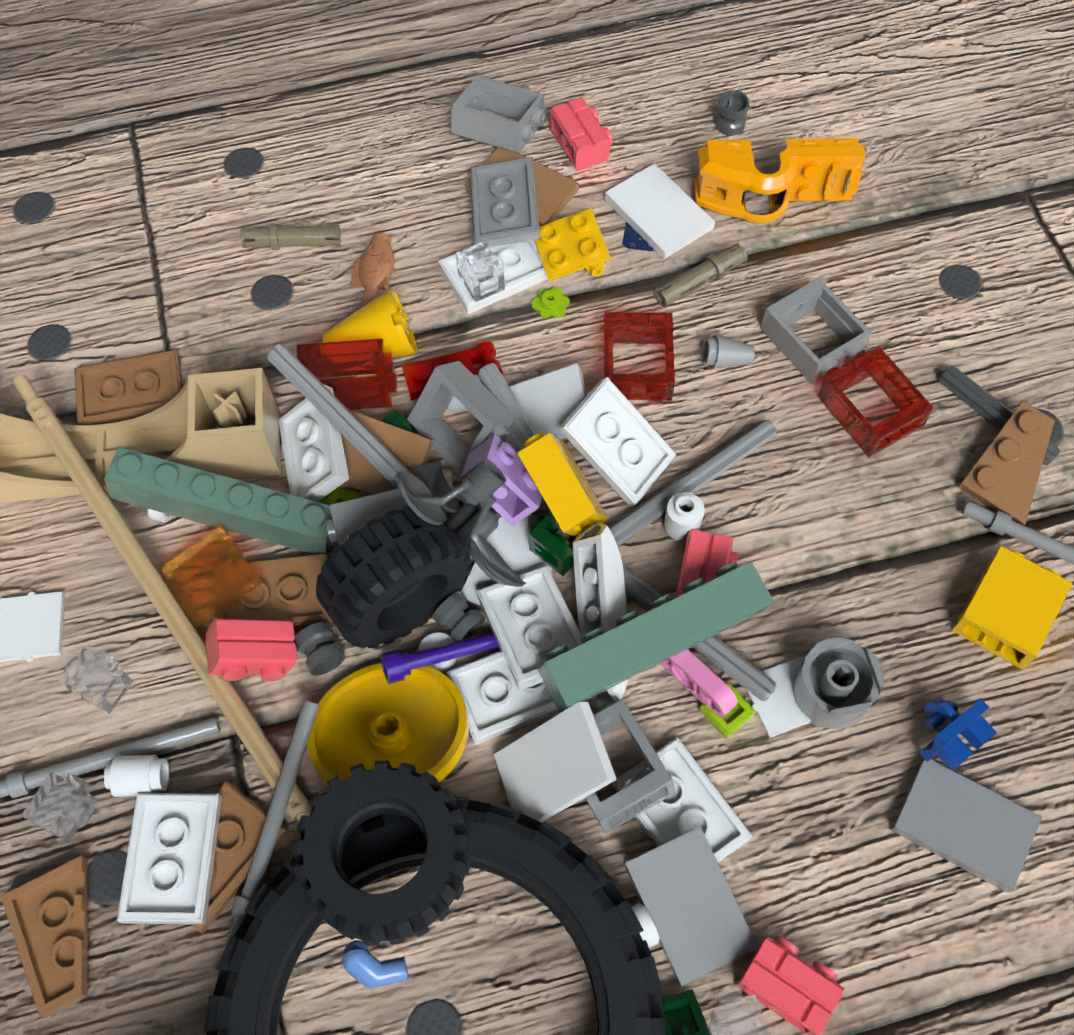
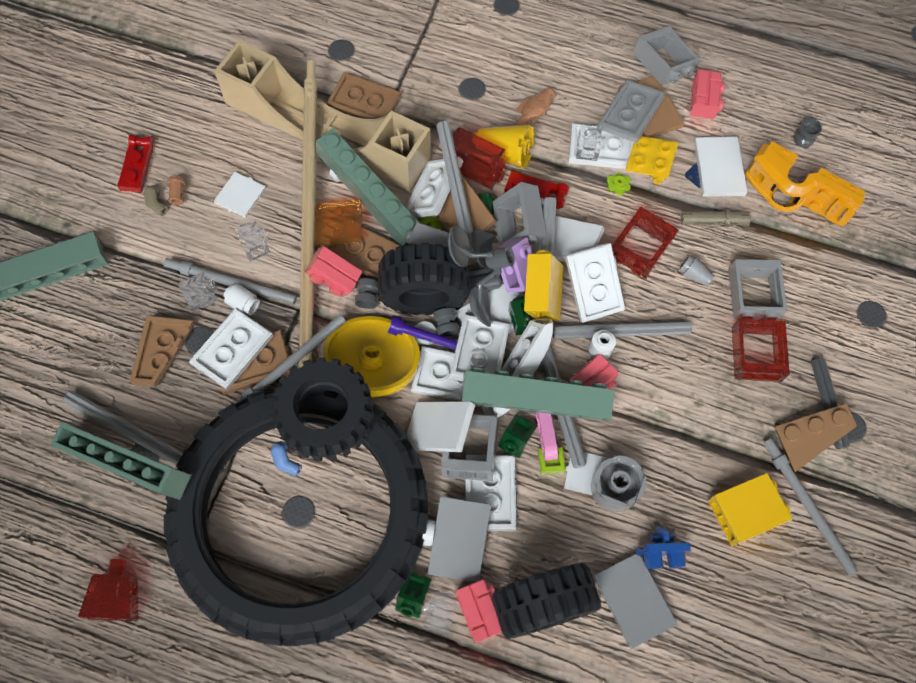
camera: 30 degrees right, 5 degrees up
dark tan pin [241,224,341,250] -> none
none -> black tyre [492,563,602,639]
none -> dark green bracket [499,414,538,458]

